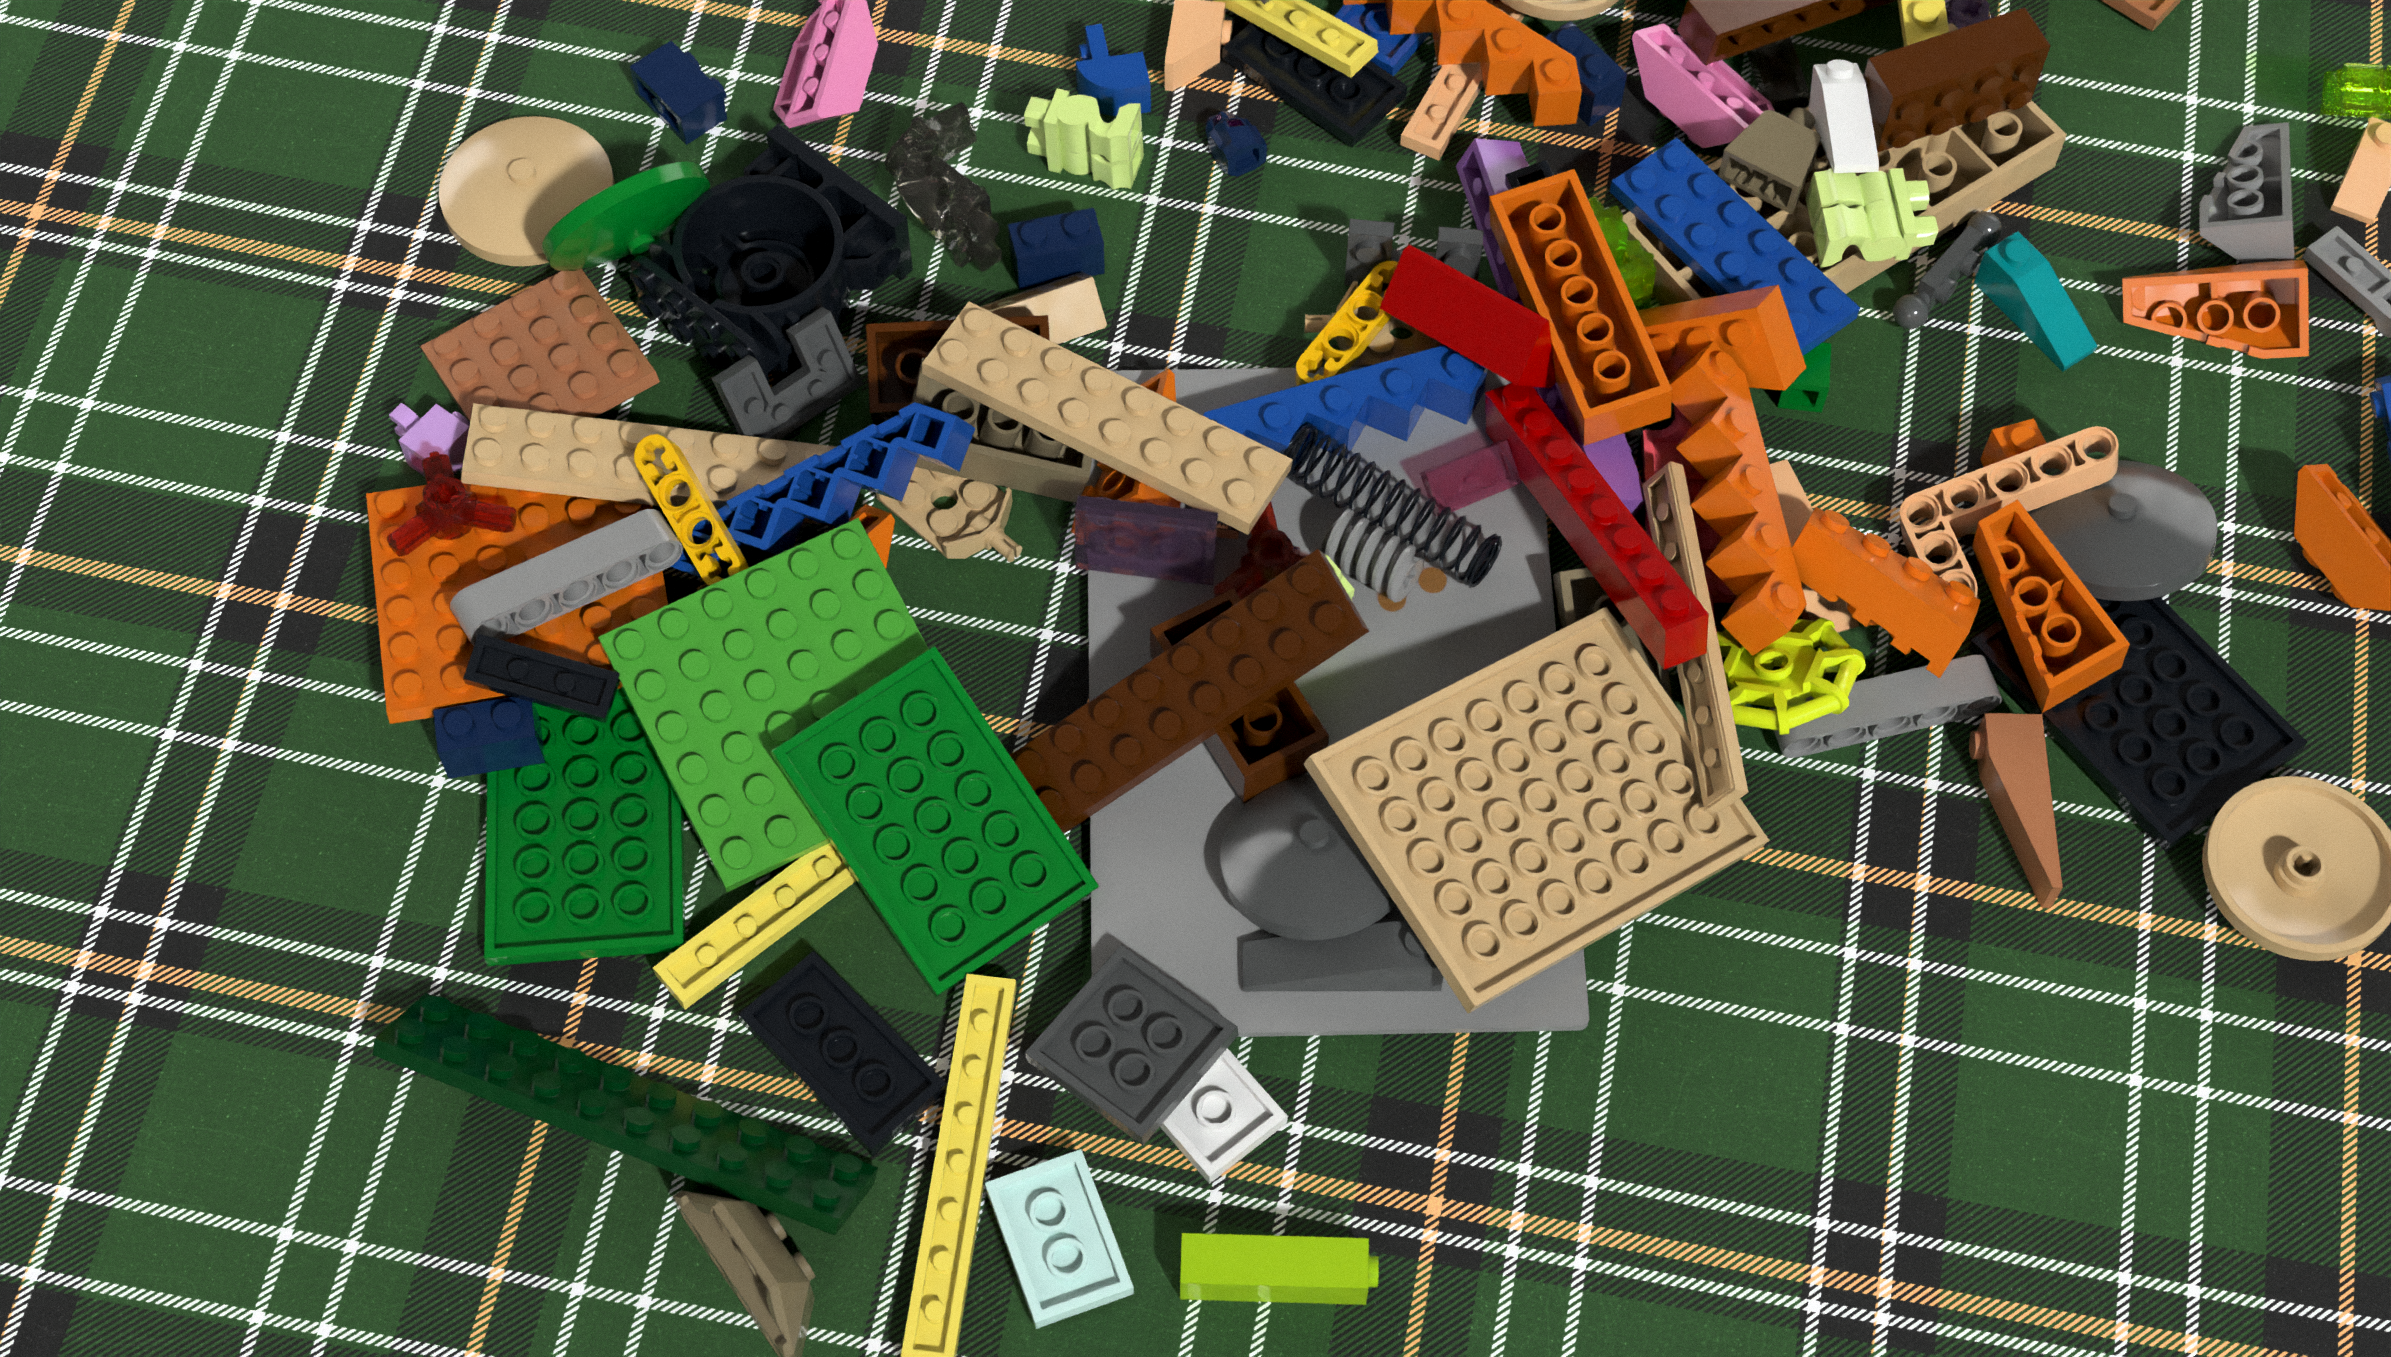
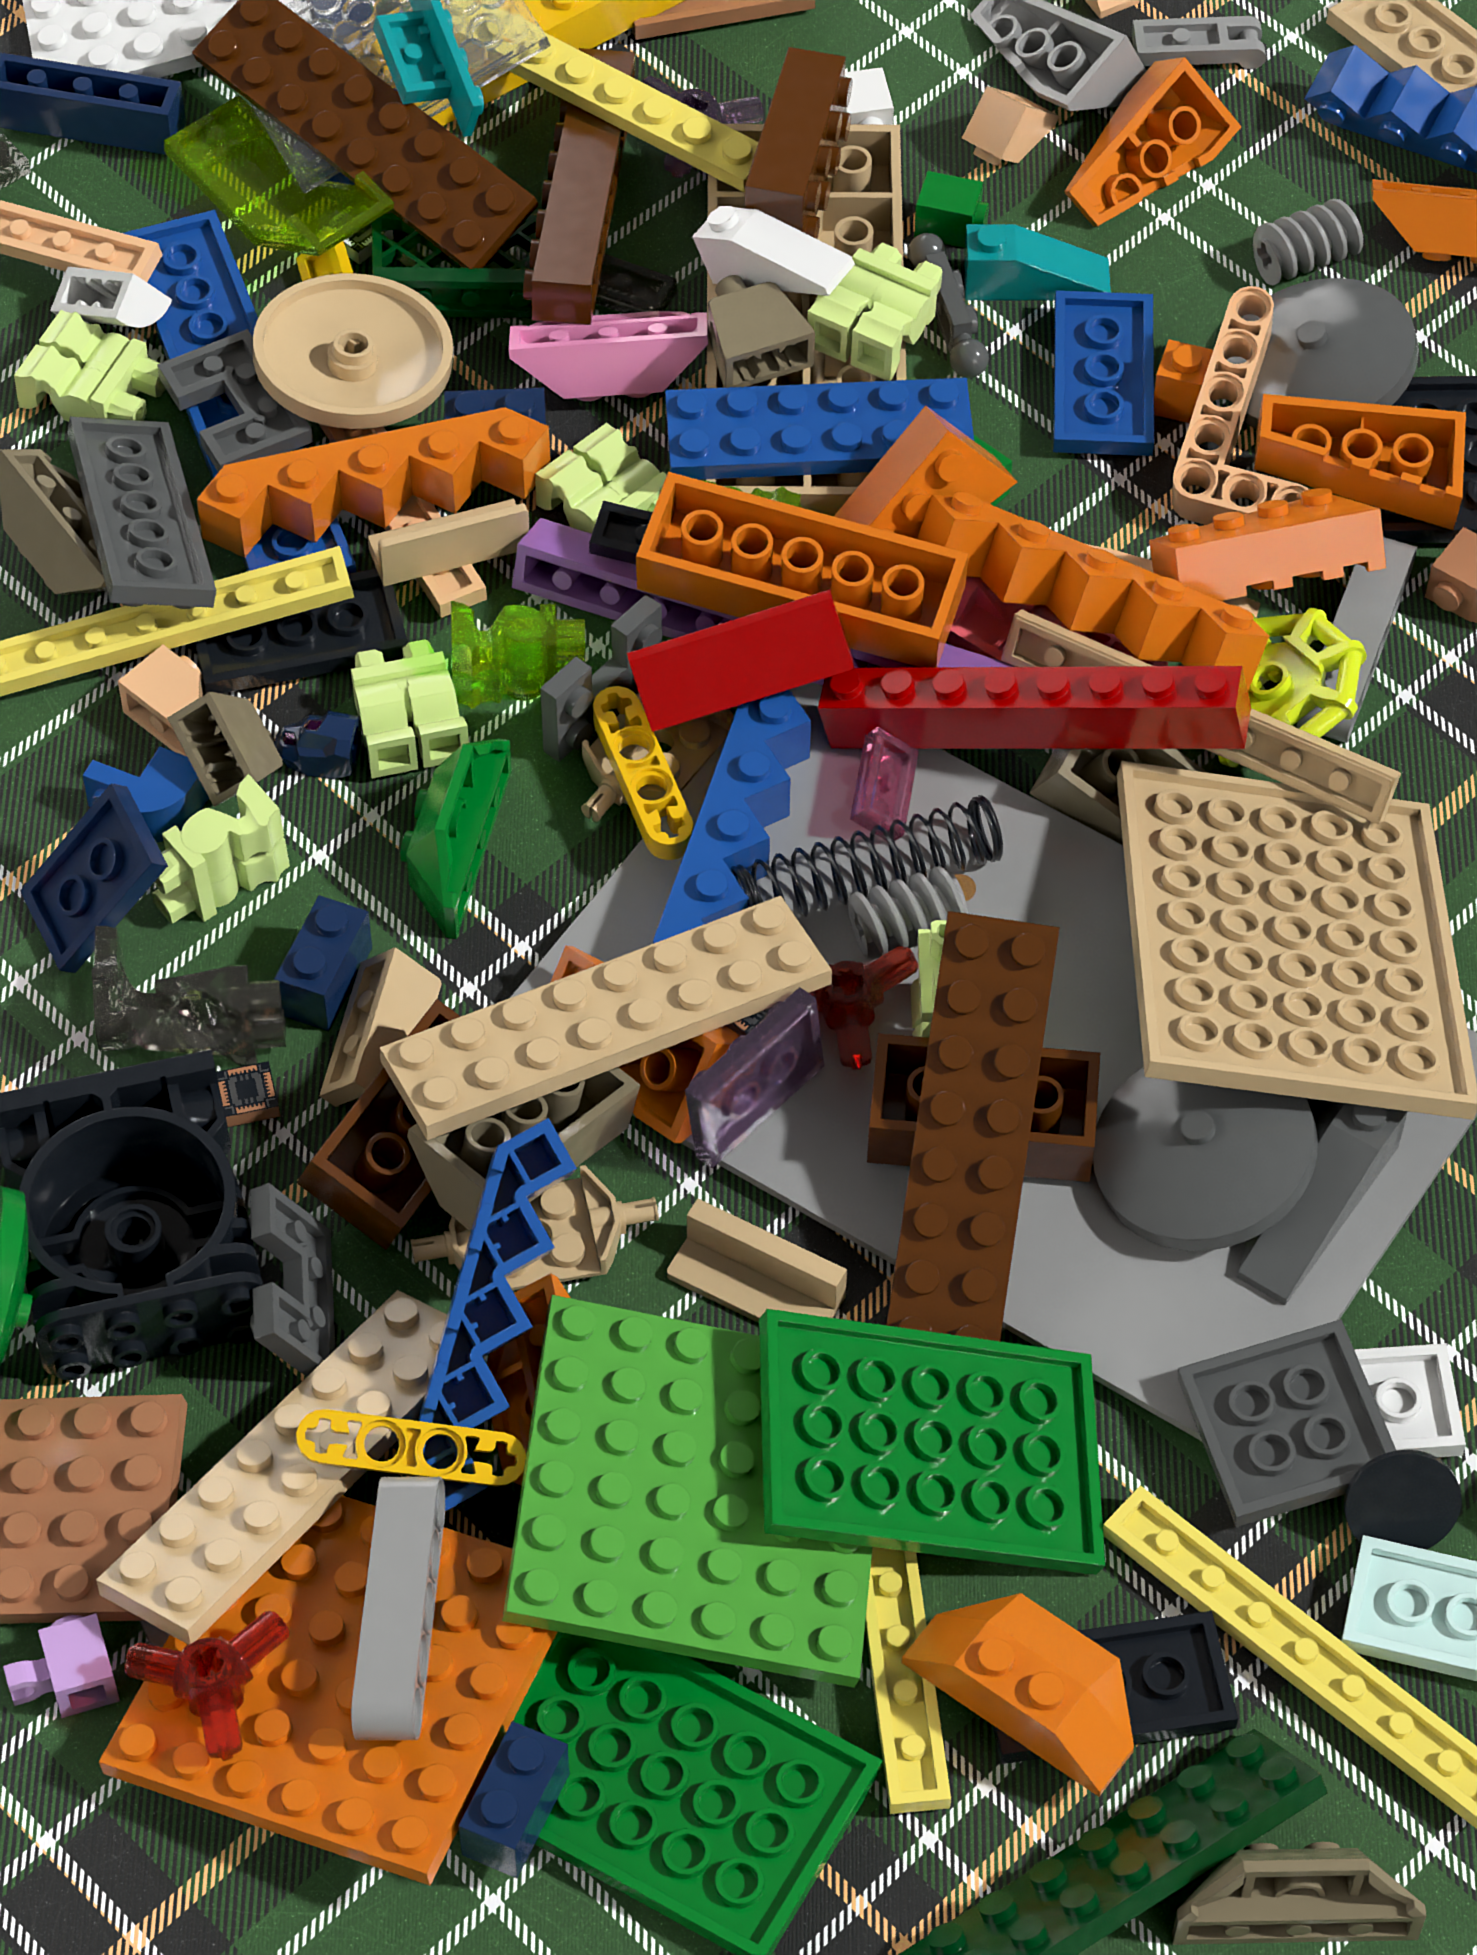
camera: 55 degrees left, 5 degrees down
black plate [463,634,620,723] -> none
none -> dark blue plate [20,783,168,973]
none -> dark tan torso [167,692,283,807]
none -> tile [216,1061,280,1127]
none -> yellowish green hips [351,639,469,779]
none -> tan panel [368,499,529,587]
none -> green wedge [400,738,512,939]
none -> clear neon green hips [451,601,585,709]
none -> yellowish green hips [535,422,667,534]
none -> tan panel [667,1199,847,1323]
none -> white brick [844,67,894,125]
none -> orange wedge [901,1593,1134,1797]
none -> green brick [914,171,989,248]
none -> light nougat slope [962,86,1060,166]
none -> blue plate [1053,290,1154,456]
none -> light grey piece [1253,198,1363,286]
none -> black shield [1344,1450,1462,1549]

